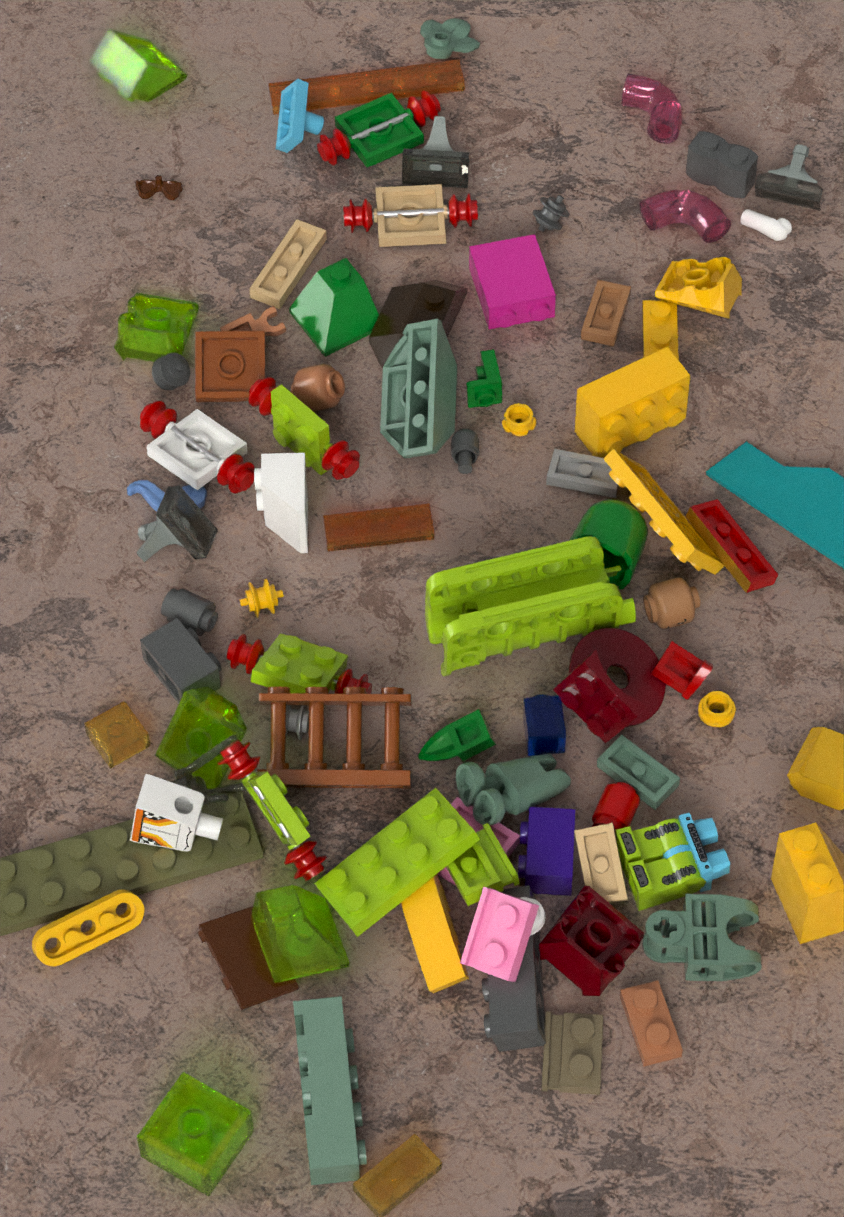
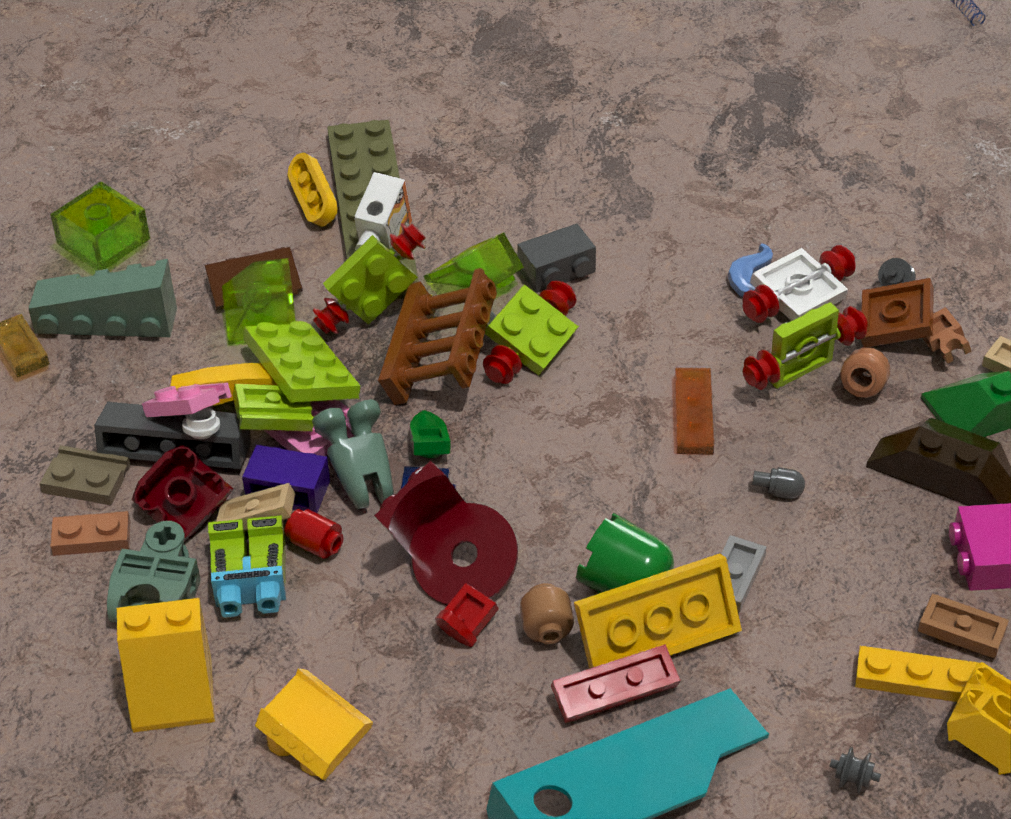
camera: 100 degrees right, 10 degrees down
clear yellow piece [84,701,151,769] -> none
clear neon green slope [114,292,199,362] -> none
clear smoke piece [136,485,218,562] -> none
dark grey brick [161,588,218,636] -> none
clear smoke plant [170,735,247,805] -> none
yellow wheel [239,578,284,618] -> none
white slope [254,453,308,553] -> none
sand green wedge [380,319,457,458] -> none
lime piece [425,536,636,676] -> none
green bracket [466,349,502,408] -> none
yellow plate [502,403,536,436] -> none
yellow brick [575,346,690,458] -> none
sand green plate [597,735,680,810] -> none
yellow plate [698,691,736,727] -> none
none -> dark grey wheel [829,747,881,794]

